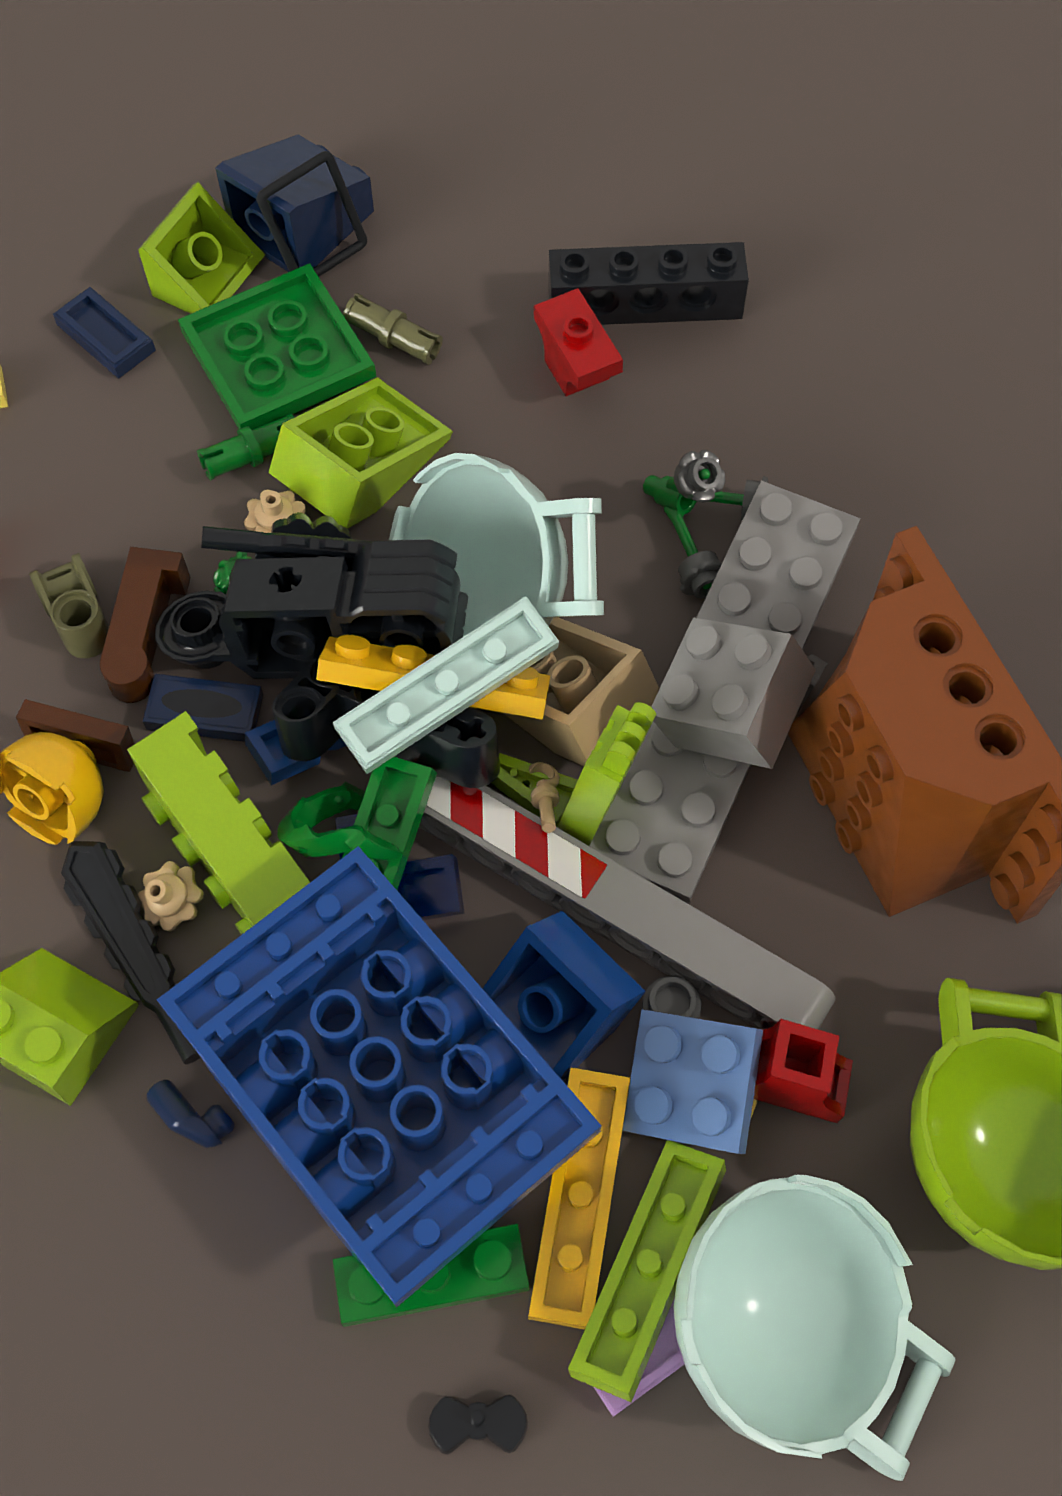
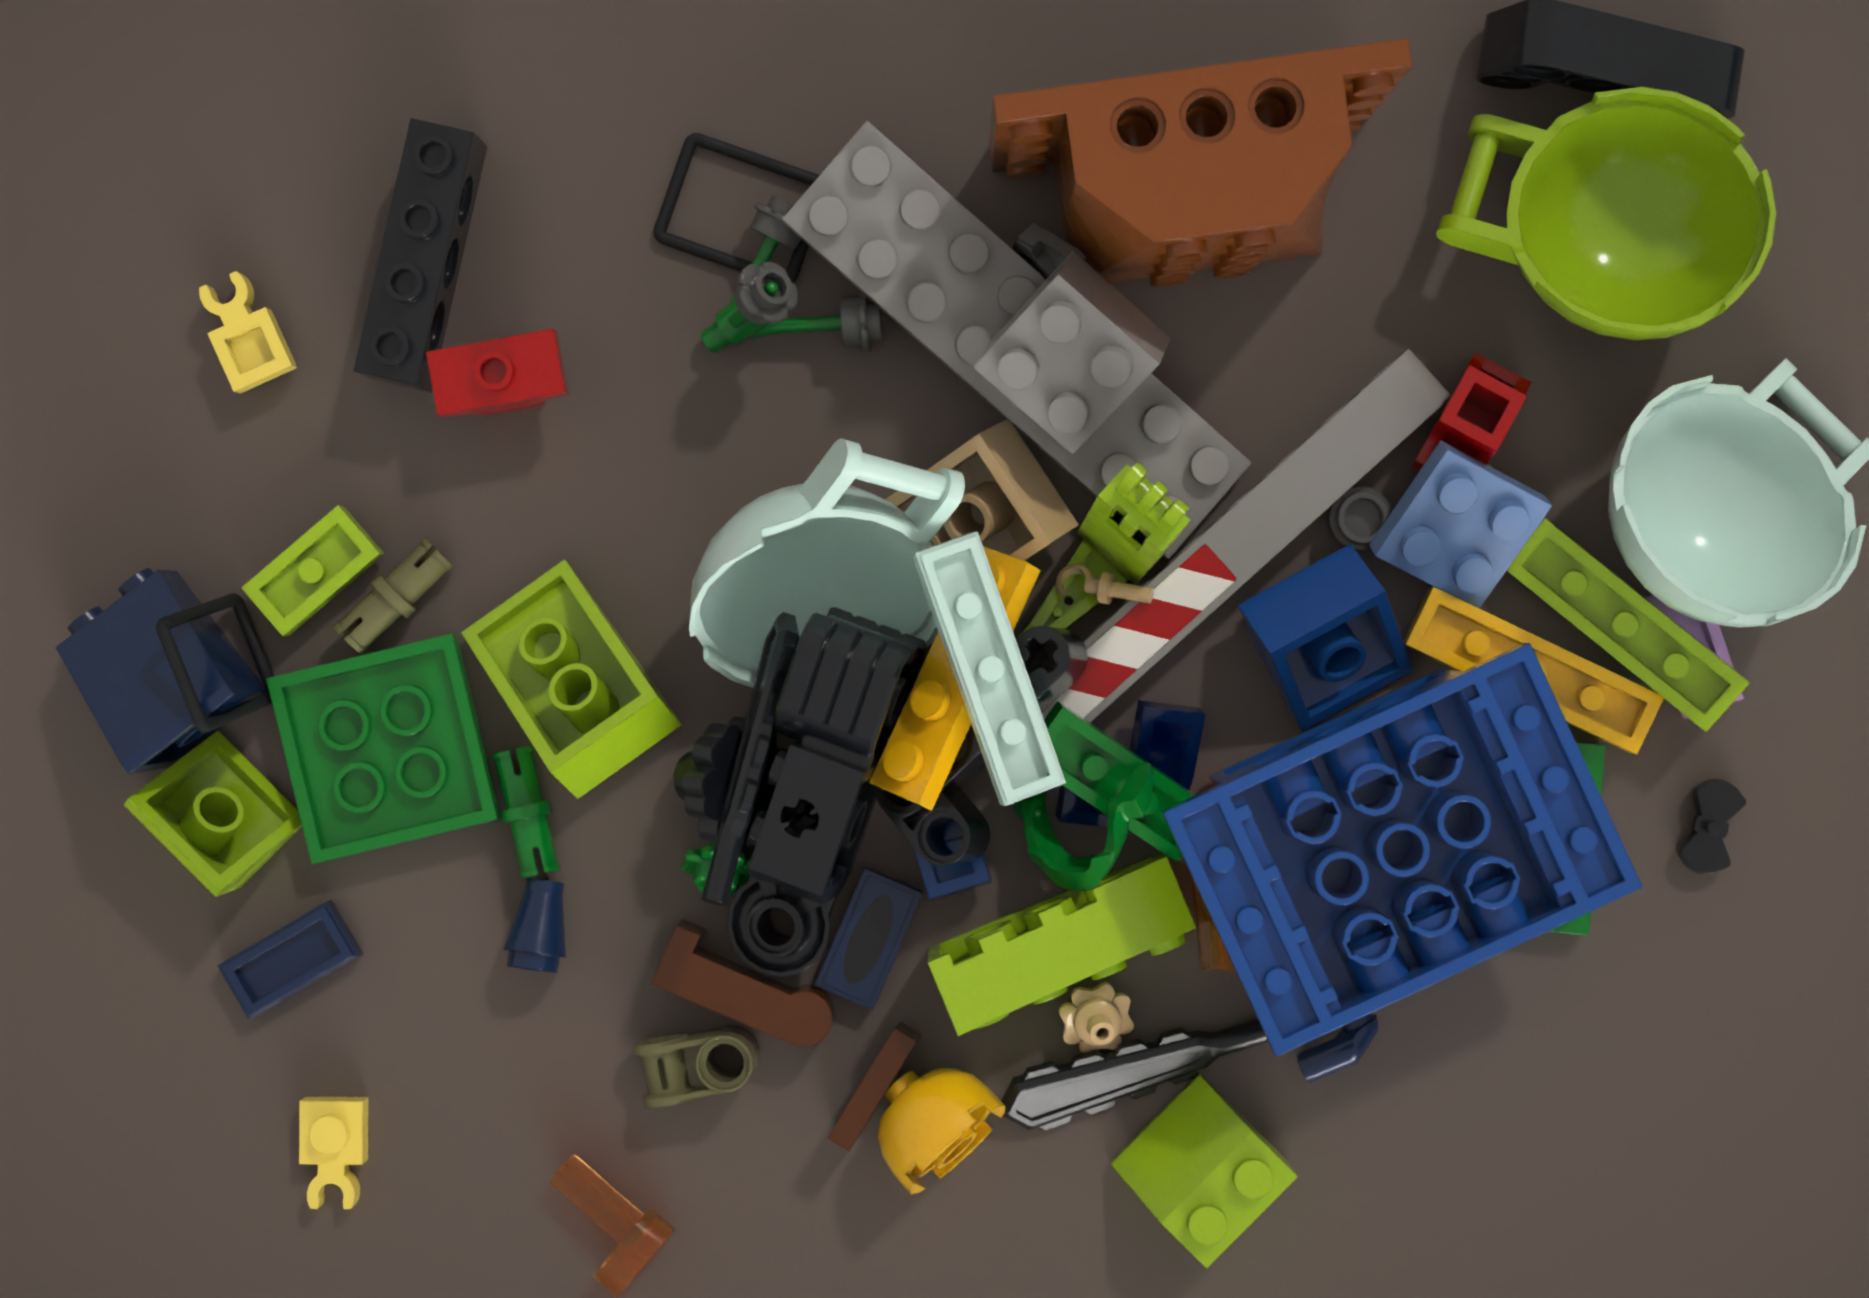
camera: 70 degrees left, 25 degrees up
tan plant [244,489,306,533] -> none
none -> light yellow plate [199,271,298,394]
none -> lime plate [241,505,385,636]
none -> dark blue cone [503,878,566,973]
none -> black piece [654,133,819,283]

